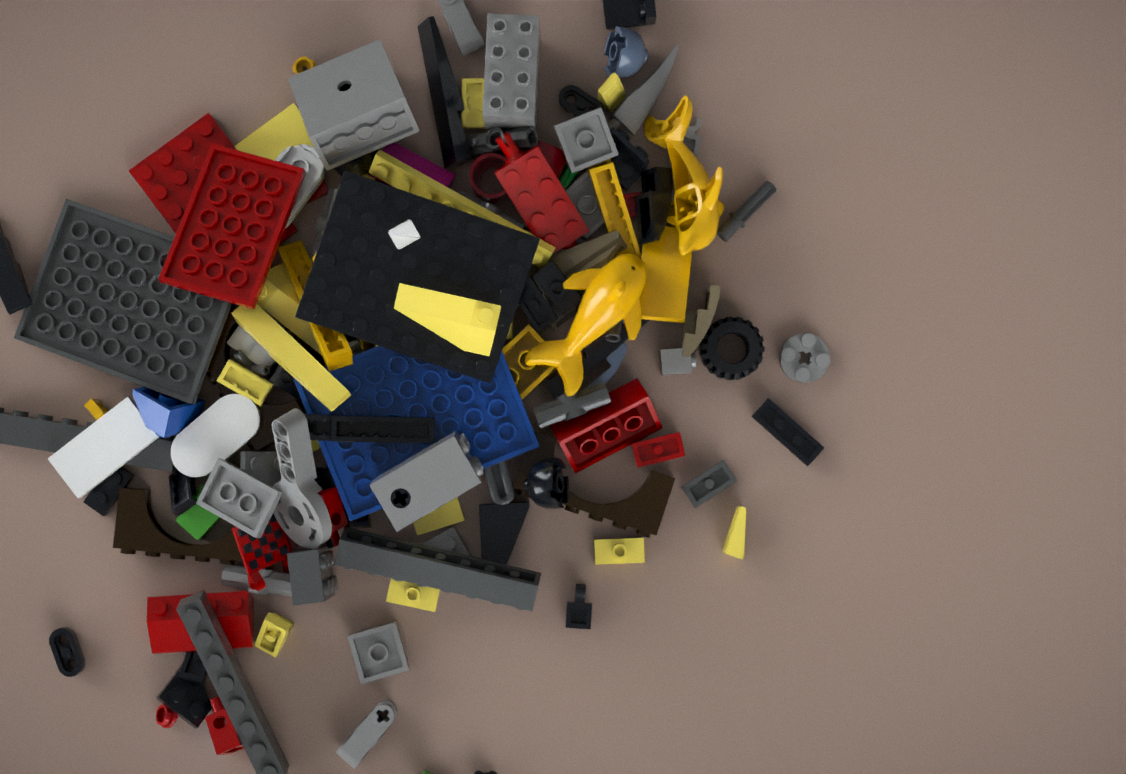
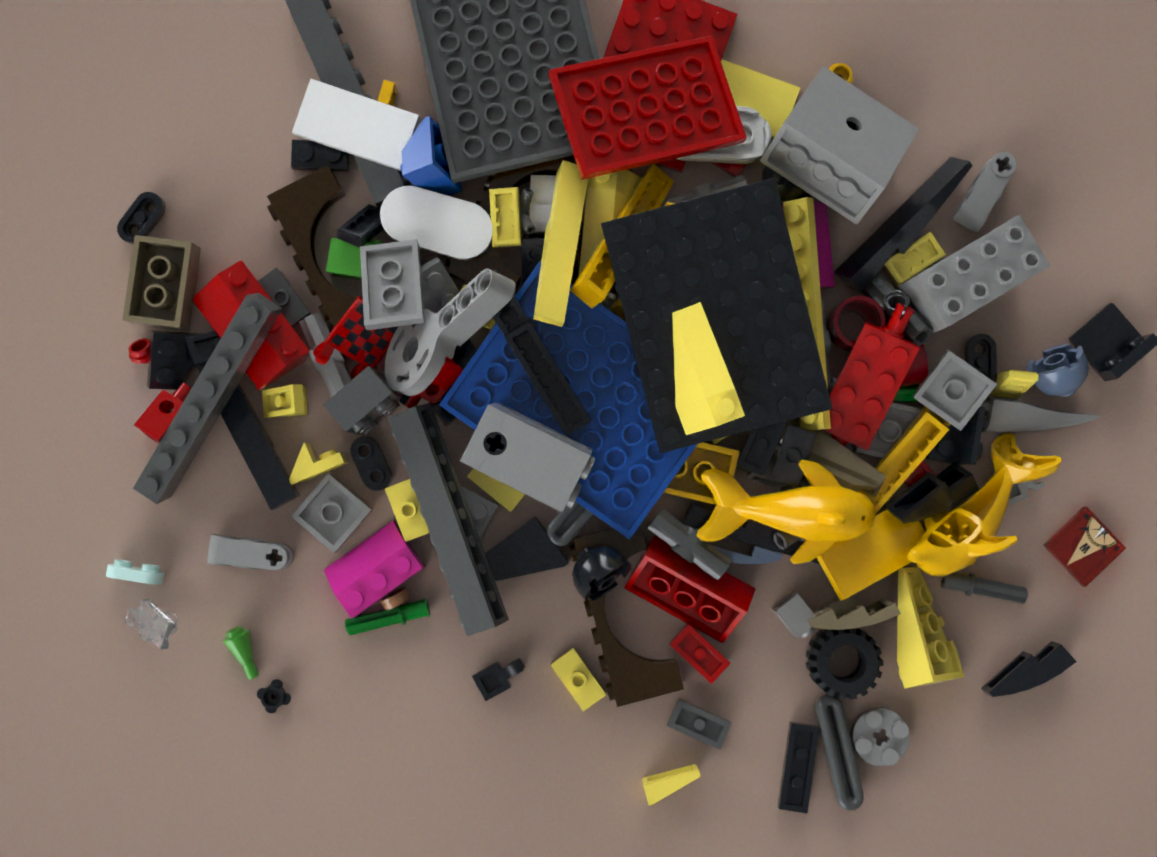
camera: 50 degrees right, 0 degrees up
white slope [388,219,421,249] -> none
none -> dark tan brick [122,235,201,331]
none -> black slope [196,365,300,510]
none -> dark grey plate [258,267,311,328]
none -> light yellow slope [289,442,349,485]
none -> dark pink slope [324,520,426,619]
none -> green axle [345,598,431,635]
none -> black plate [350,436,392,491]
none -> medium nougat tile [380,587,410,610]
none -> dark grey piece [815,694,864,811]
none -> light yellow wedge [897,567,964,689]
none -> black slope [981,641,1077,697]
none -> clear red tile [1043,507,1126,587]

